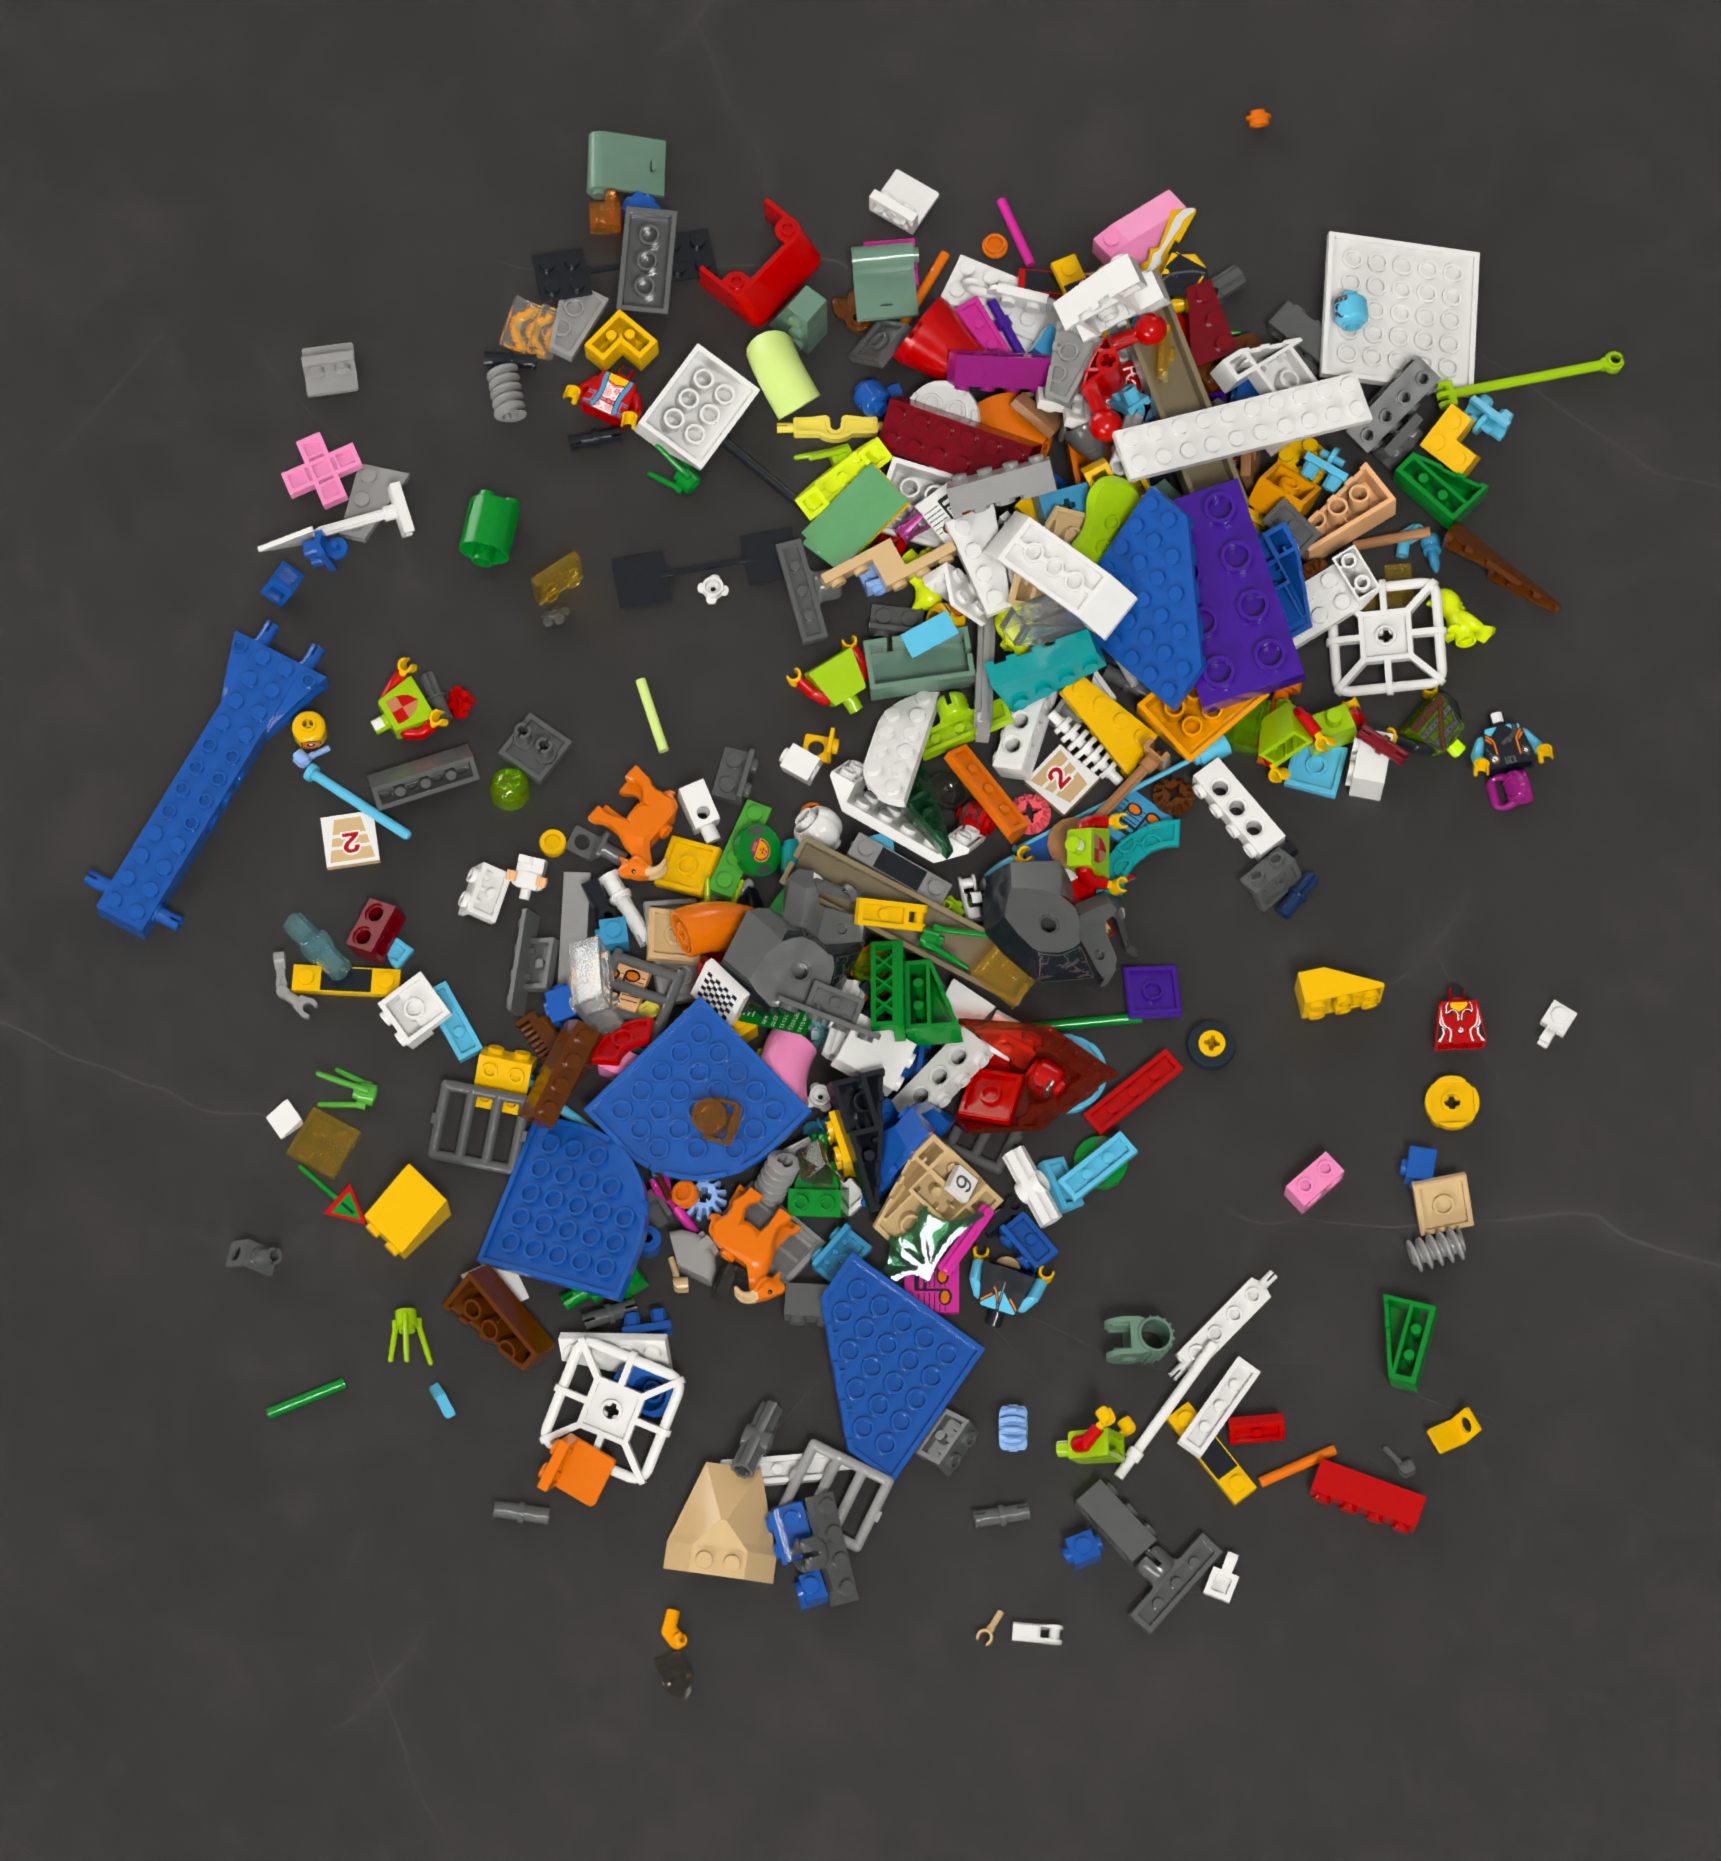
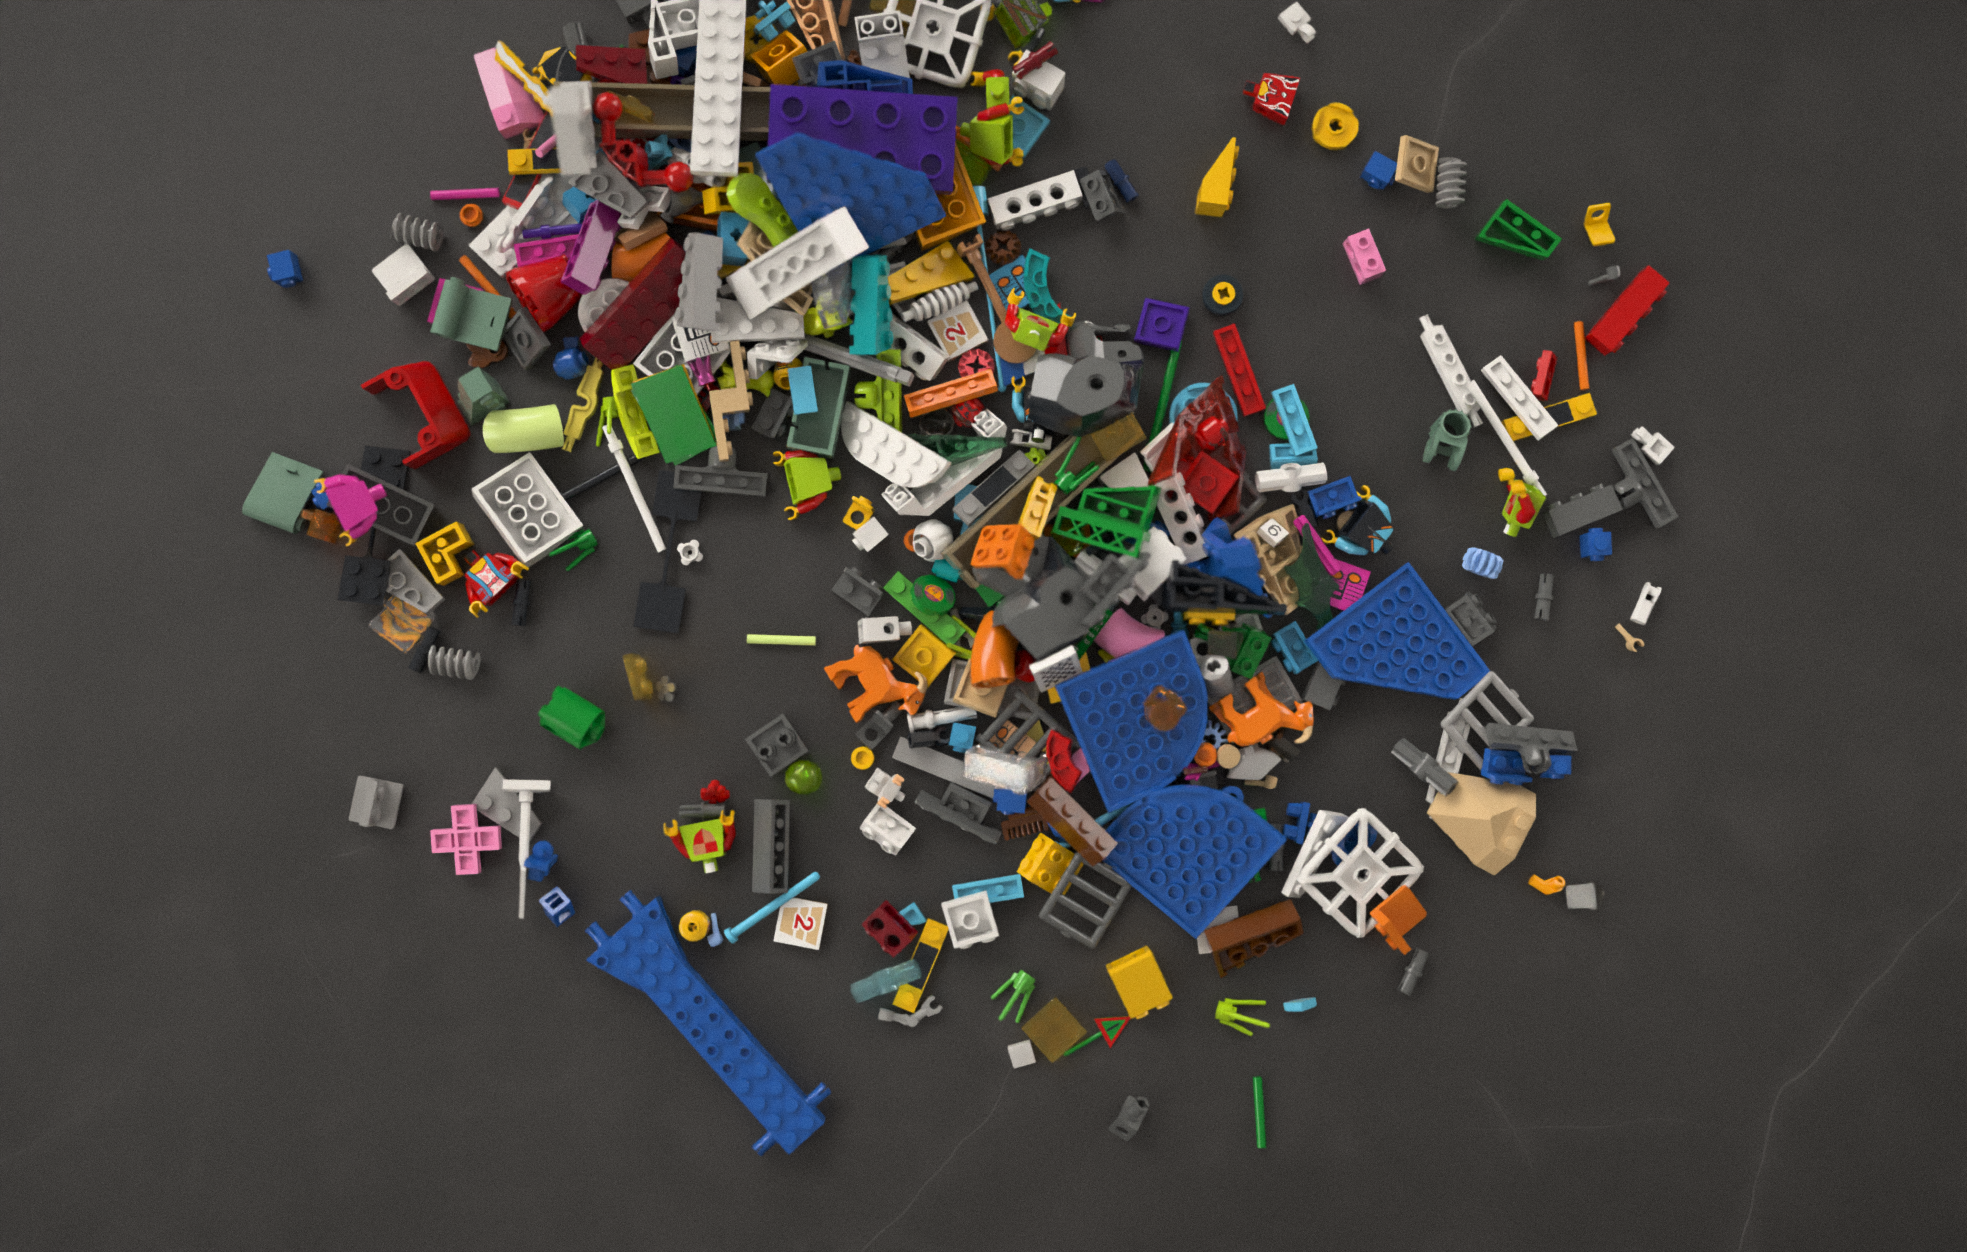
camera: 70 degrees left, 15 degrees up
none -> blue brick [267,250,303,288]
none -> dark pink torso [314,474,387,546]
none -> light grey piece [390,213,443,251]
none -> white bar [602,425,666,552]
none -> orange bracket [971,524,1035,579]
none -> tan tile [1216,744,1240,768]

